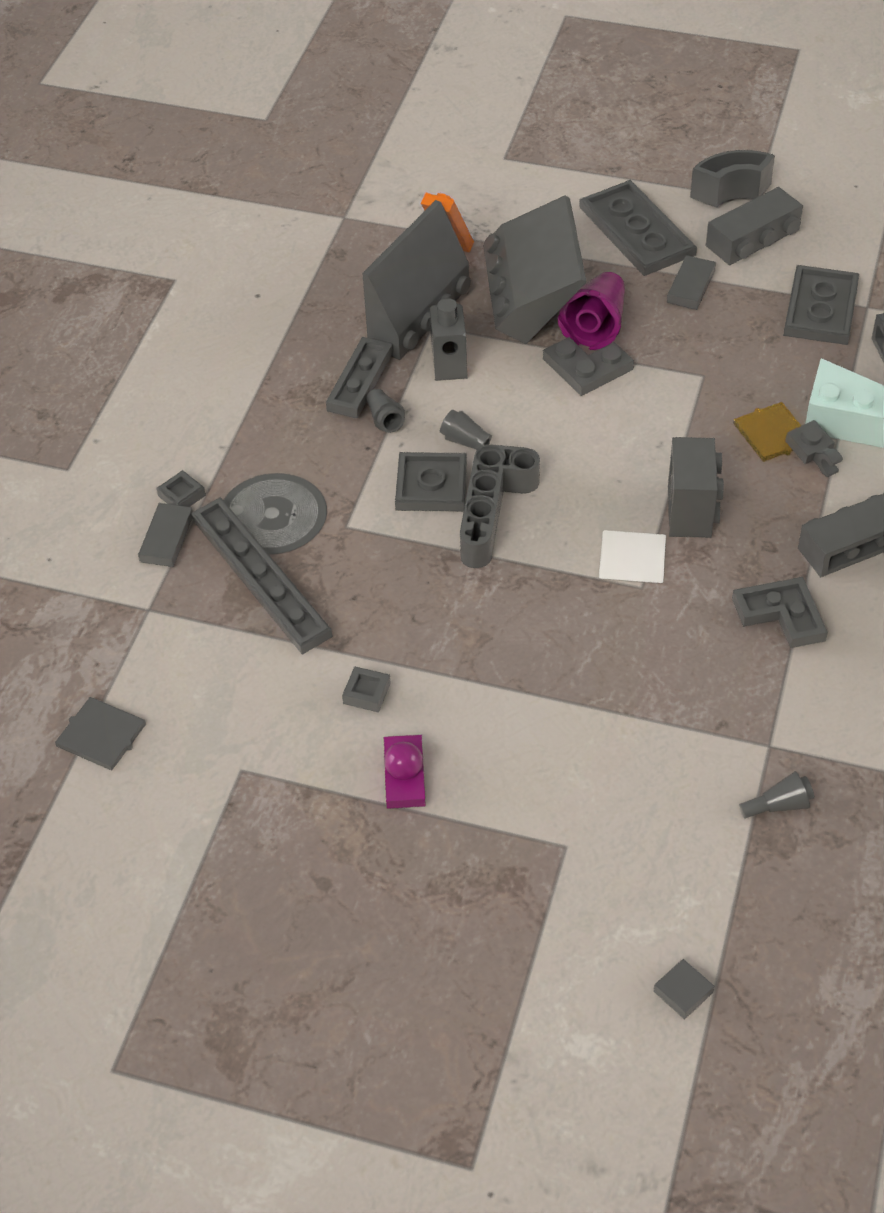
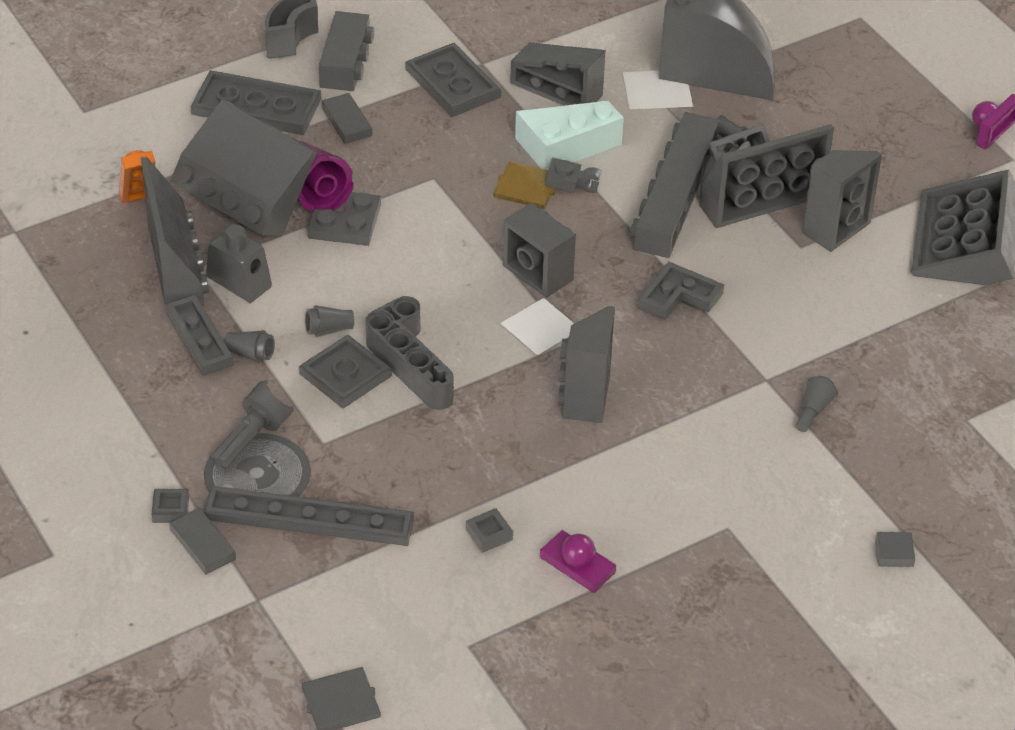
camera: 50 degrees left, 5 degrees down
none -> dark grey piece [211,381,294,469]
none -> dark grey slope [558,306,615,423]

